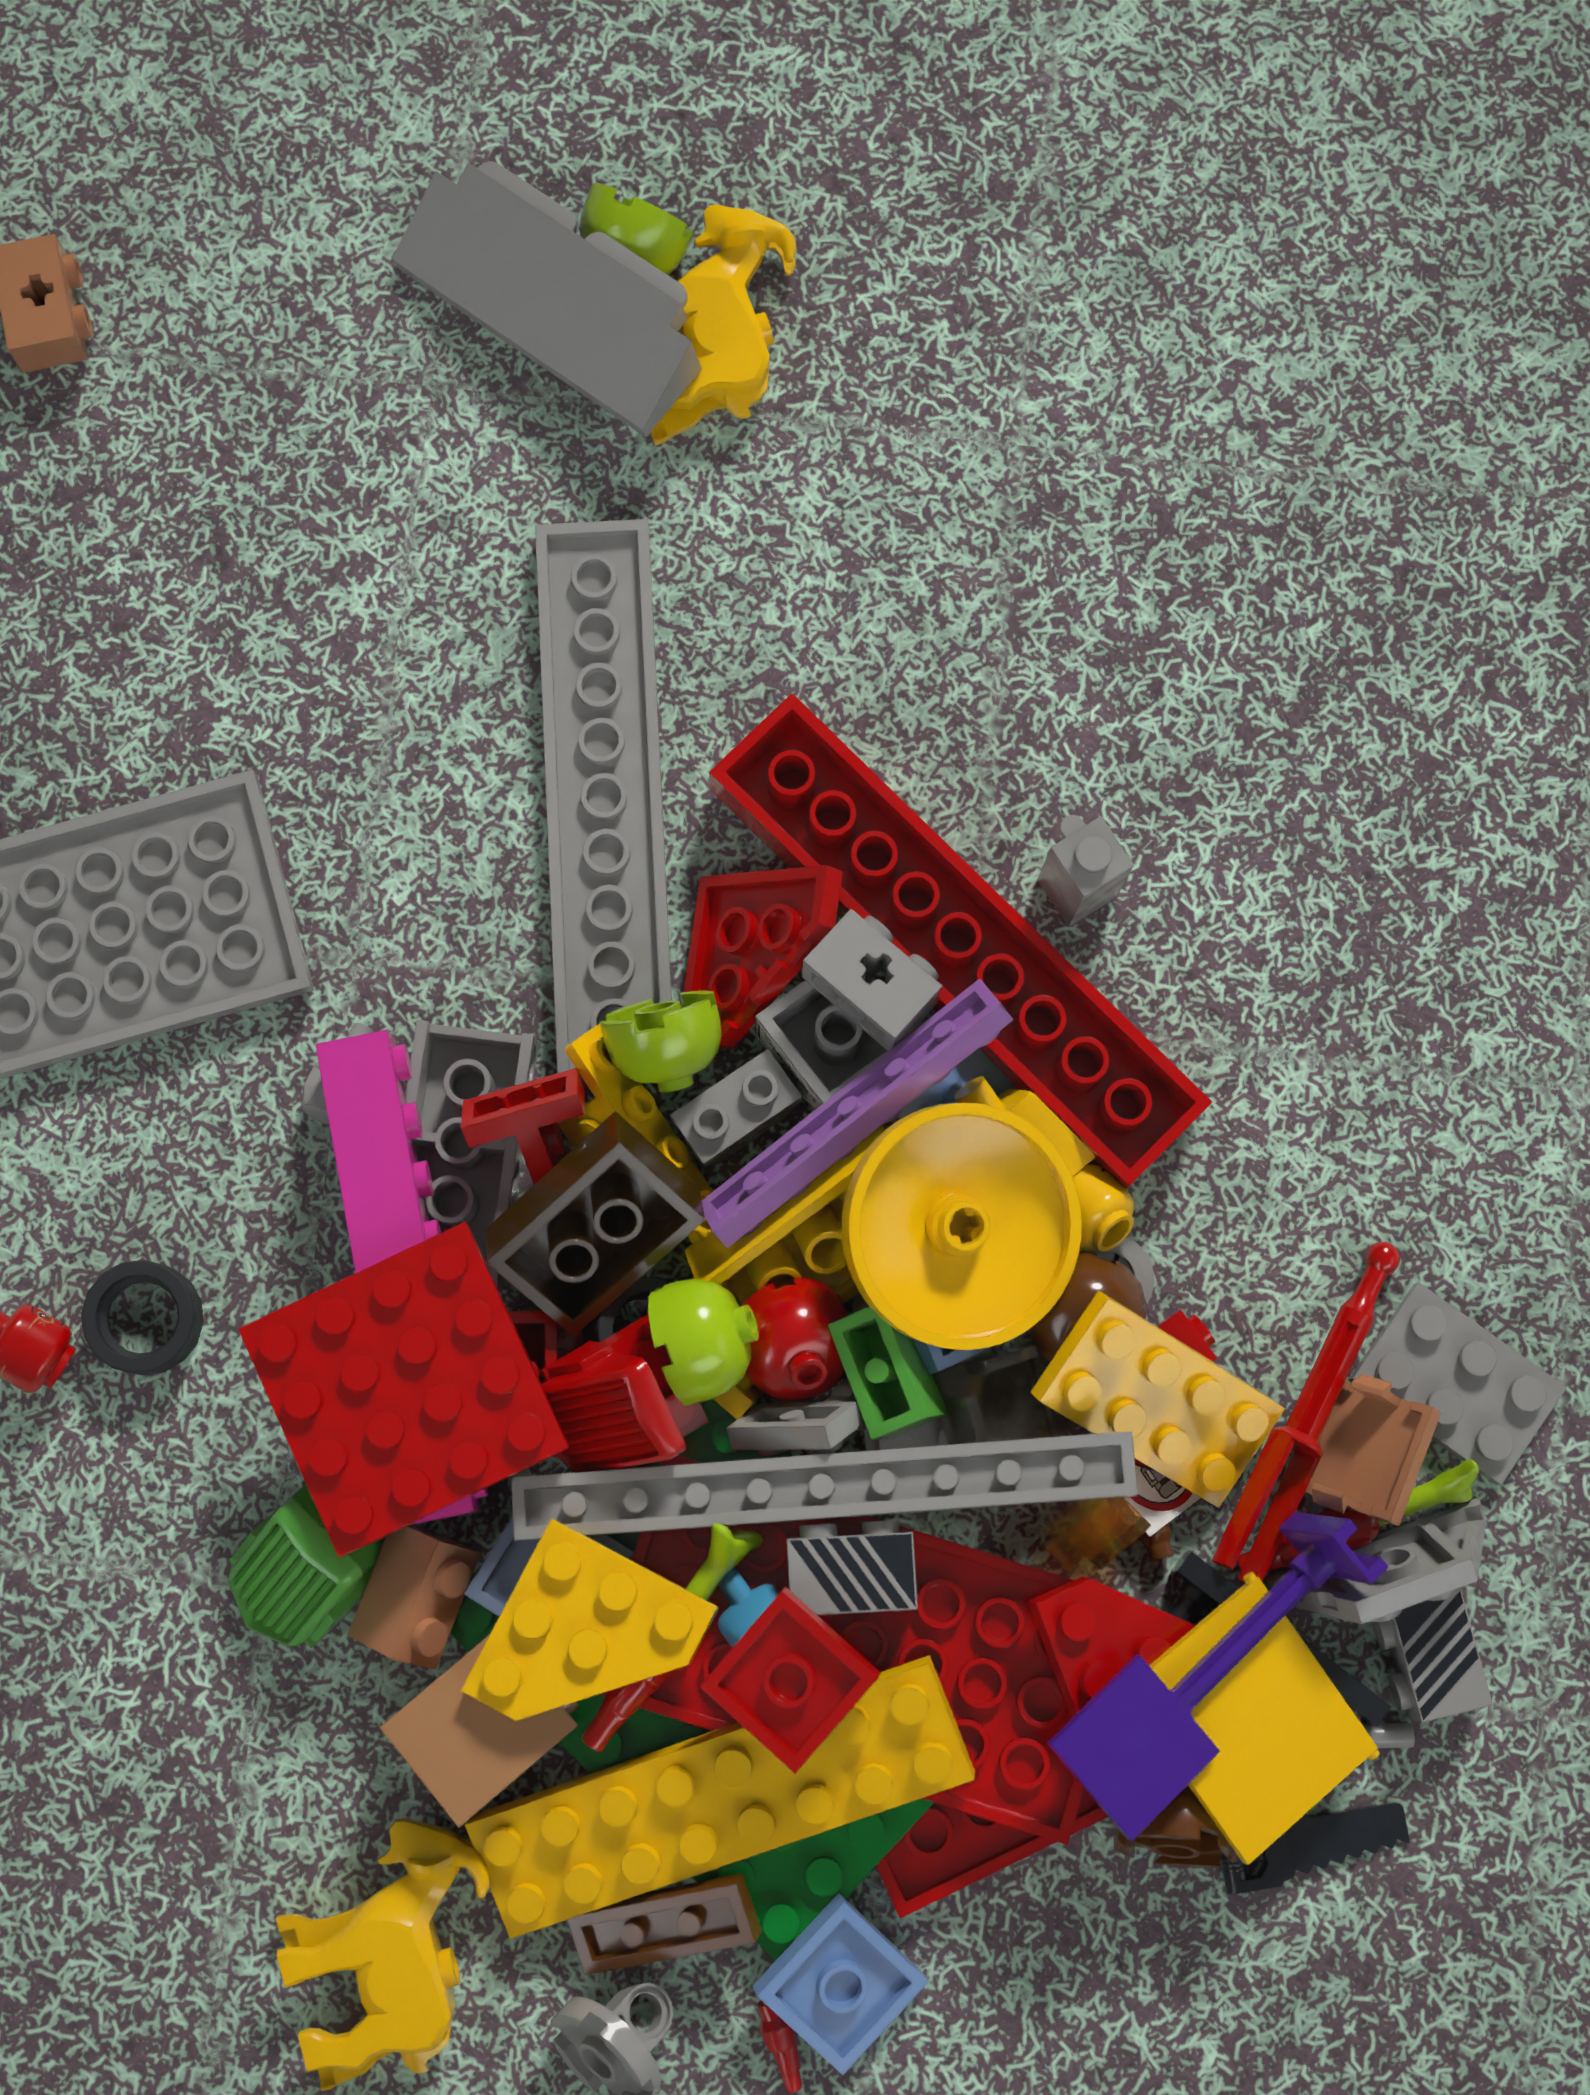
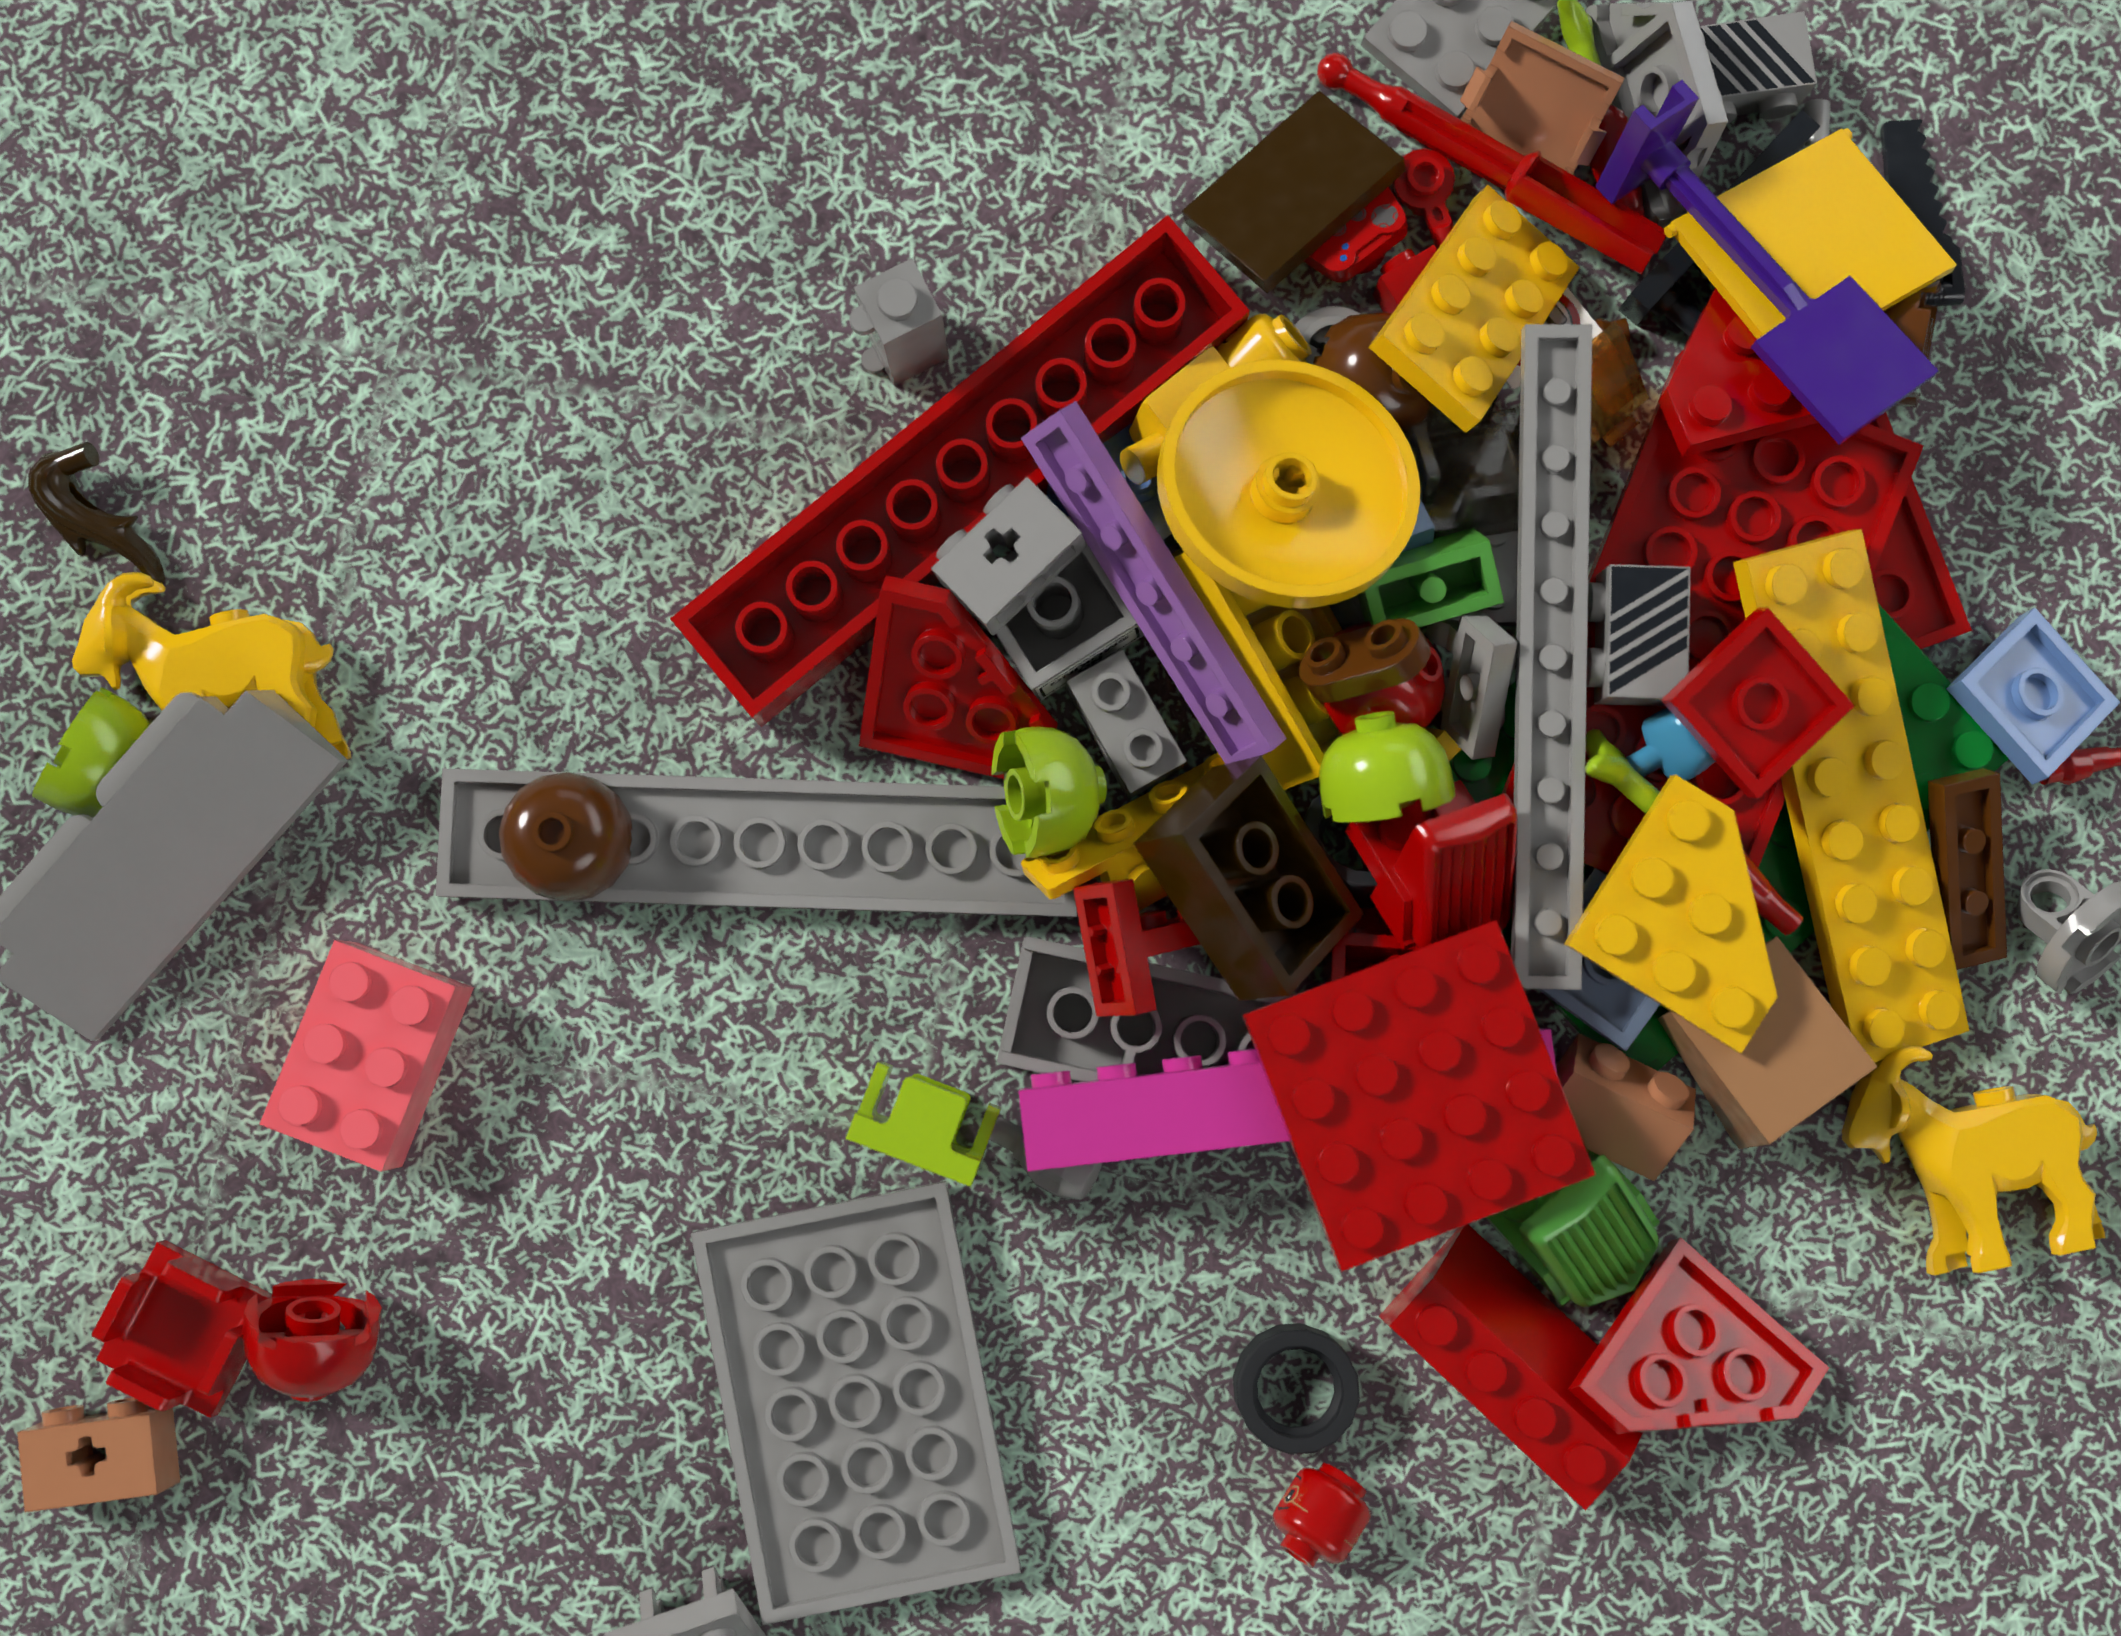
camera: 85 degrees left, 5 degrees up
none -> dark brown piece [28,442,165,584]
none -> red panel [91,1240,272,1418]
none -> red cylinder [243,1279,382,1402]
none -> coral brick [259,940,474,1172]
none -> reddish brown cylinder [499,772,633,901]
none -> lime panel [845,1061,1002,1187]
none -> dark brown tile [1182,90,1406,293]
none -> reddish brown plate [1299,618,1430,703]
none -> red piece [1304,187,1408,283]
none -> red slope [1379,1224,1643,1511]
none -> red plate [1392,149,1455,249]
none -> plate [1568,1237,1829,1434]

